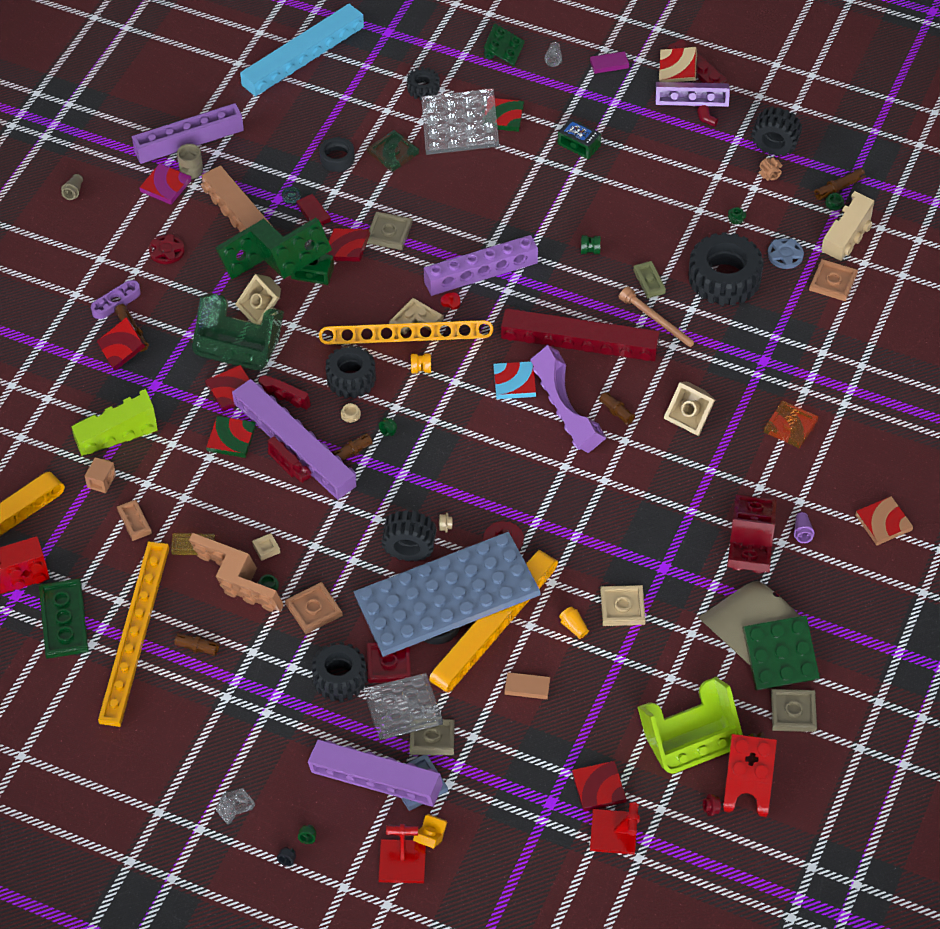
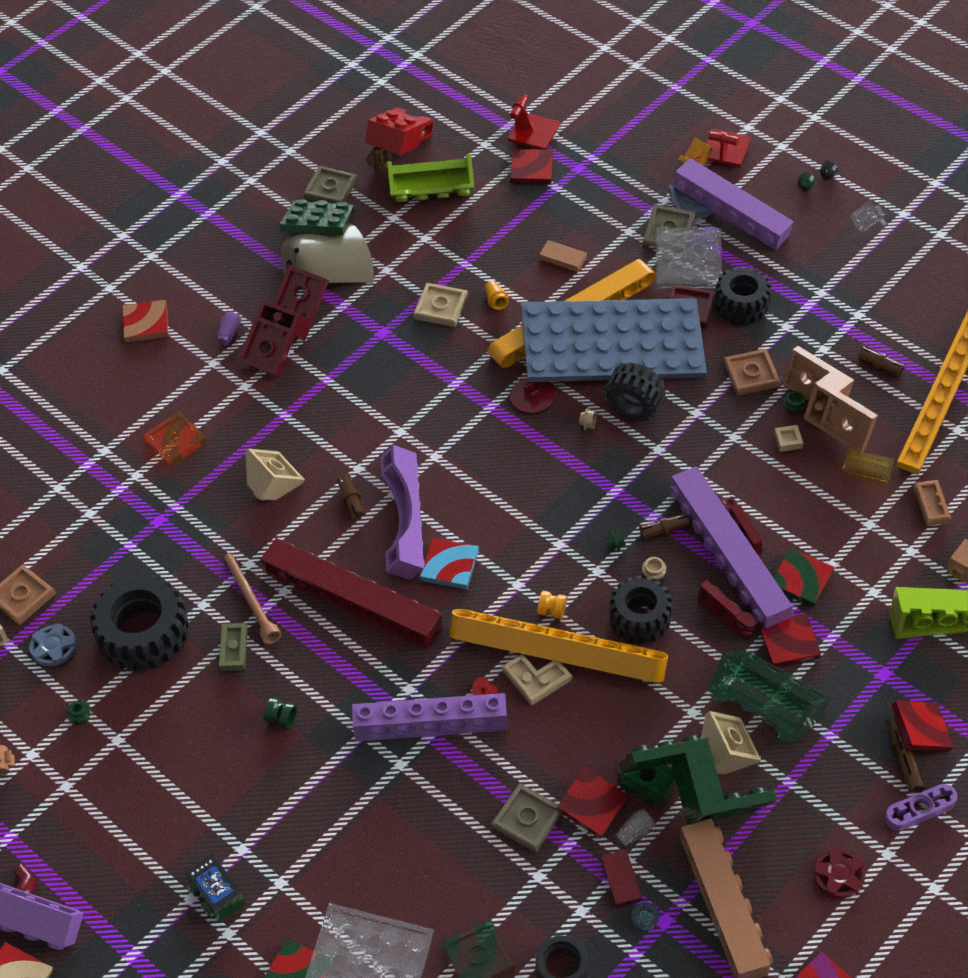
camera: 160 degrees left, 0 degrees up
dark red plate [703,794,721,816] -> none

